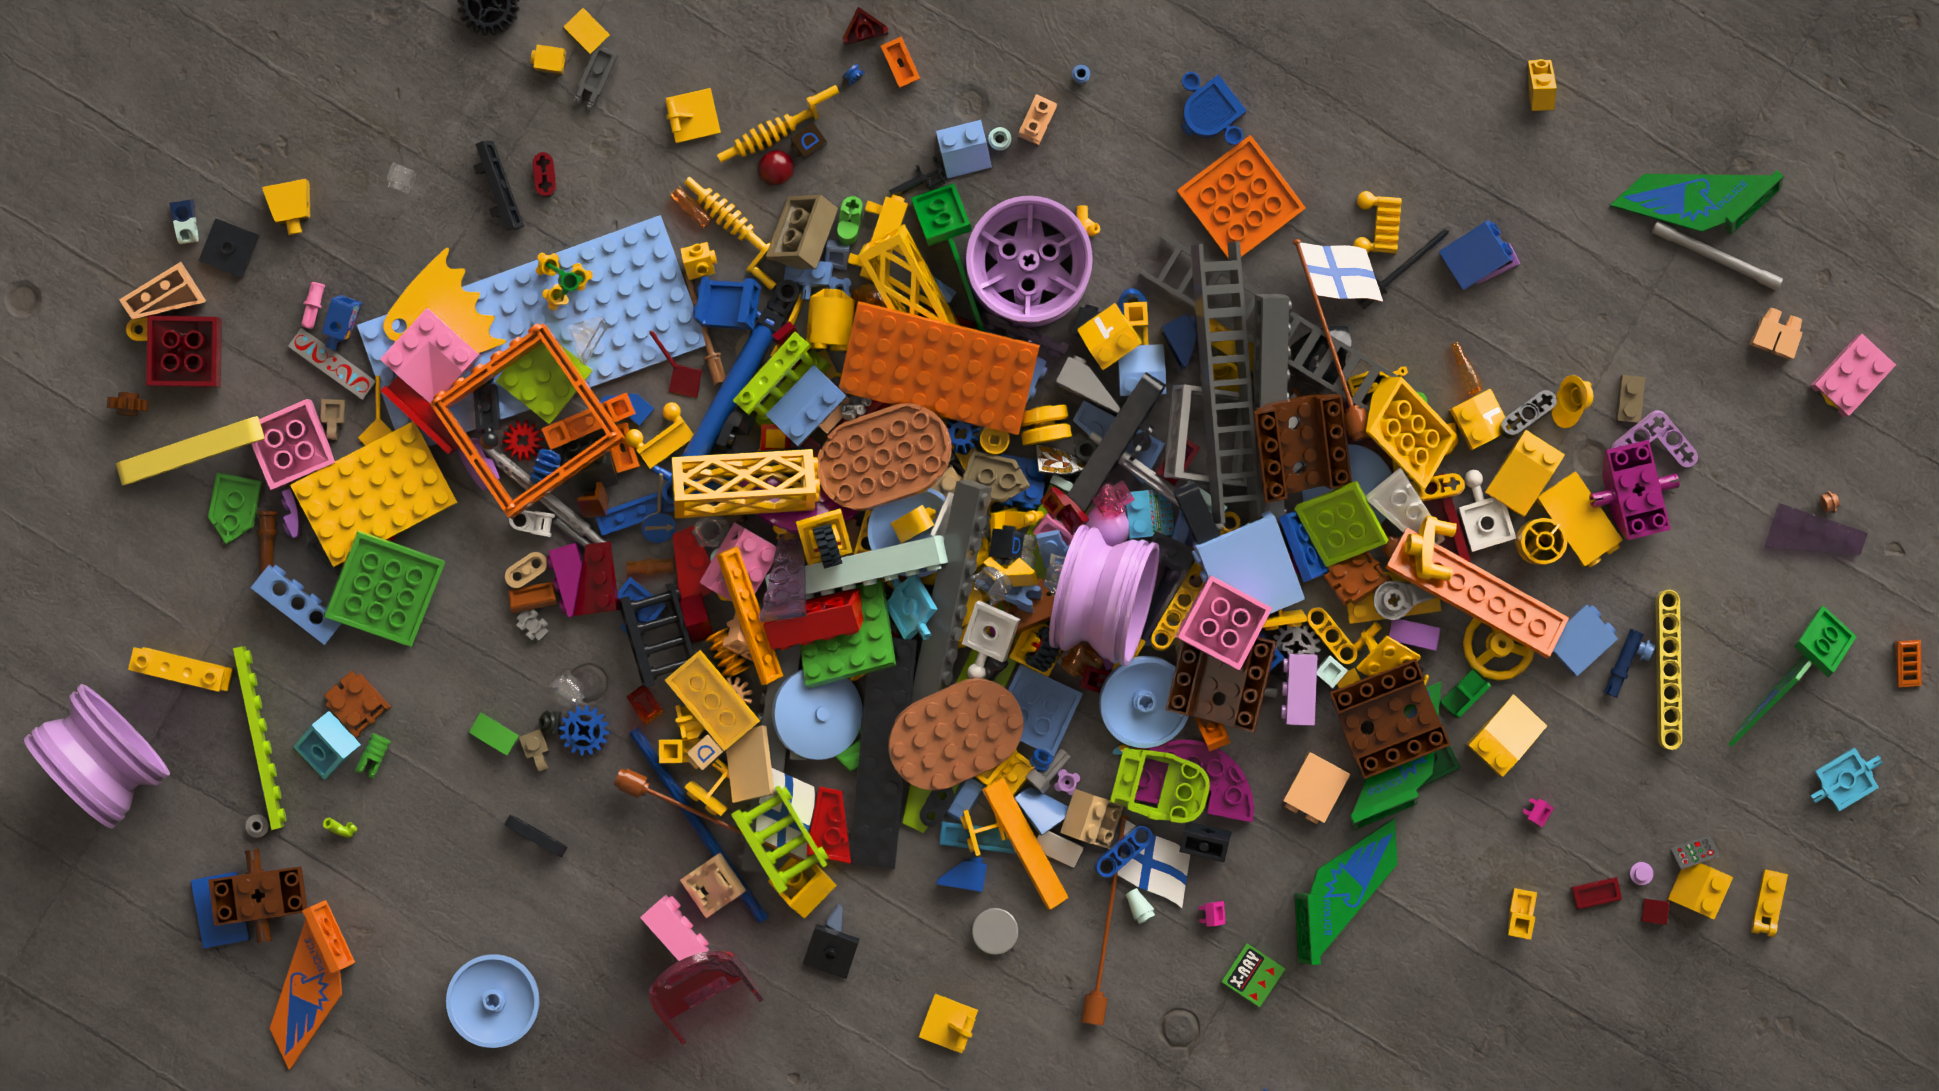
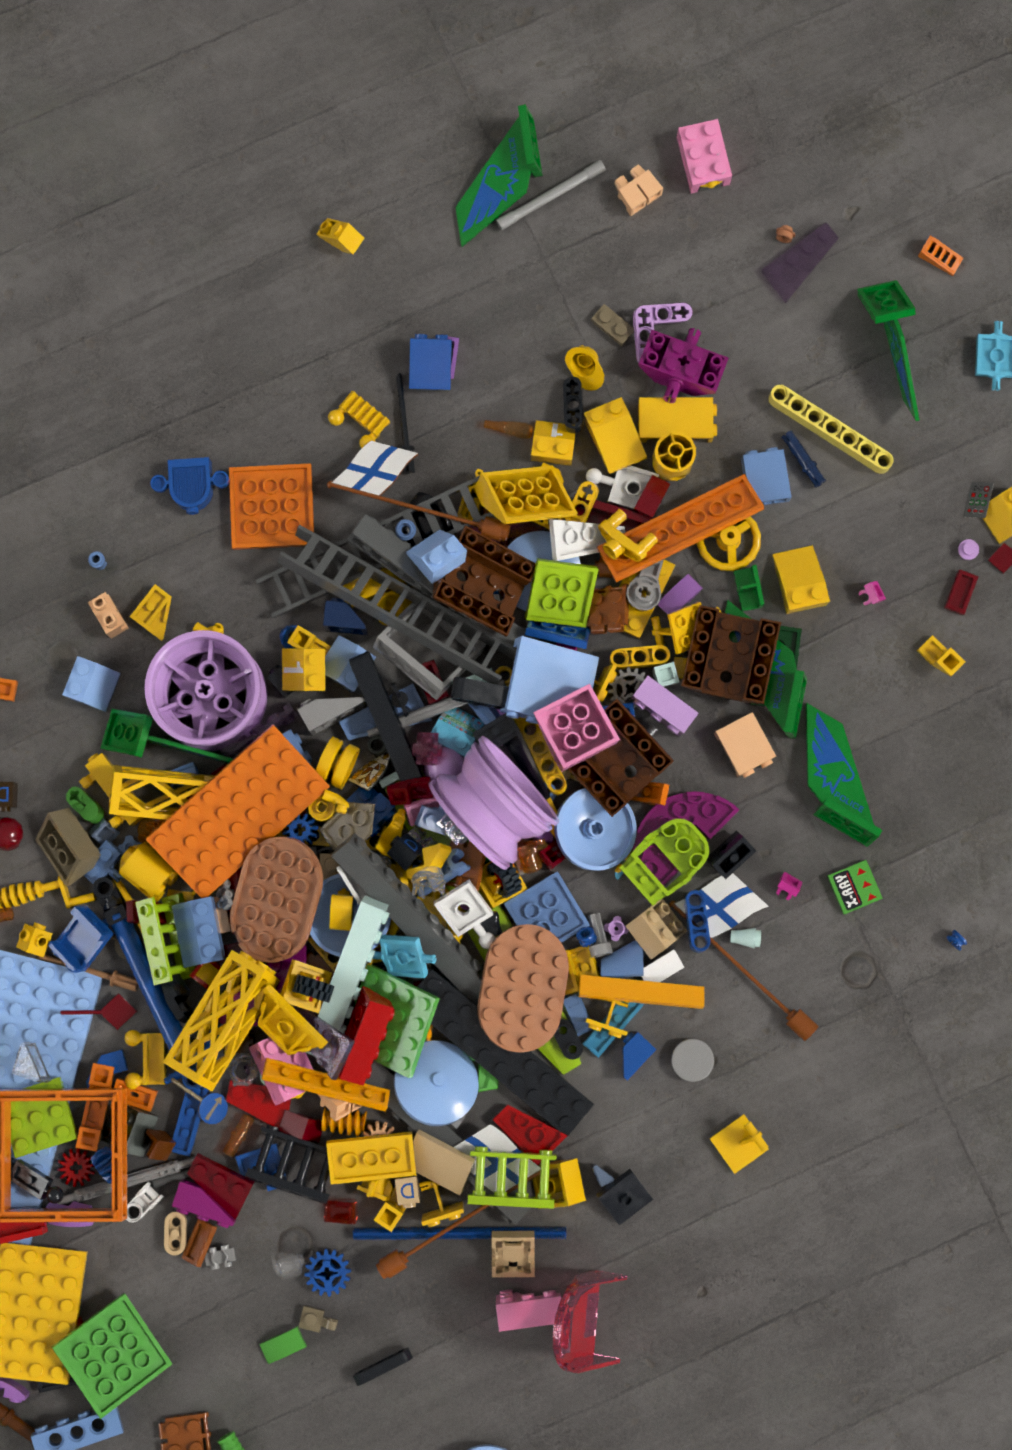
camera: 55 degrees left, 5 degrees down
pearl dark grey plate [539,711,561,734] -> none
black piece [889,156,946,196] -> none
light aqua plate [988,127,1011,151] -> none
medium blue plate [1637,640,1655,662] -> none
none -> yellow wing [130,584,172,641]
none -> yellow wing [258,984,328,1055]
none -> yellow arm [321,789,349,814]
none -> medium blue plate [395,519,416,541]
none -> light blue slope [406,530,467,584]
none -> dark red slope [634,475,670,519]

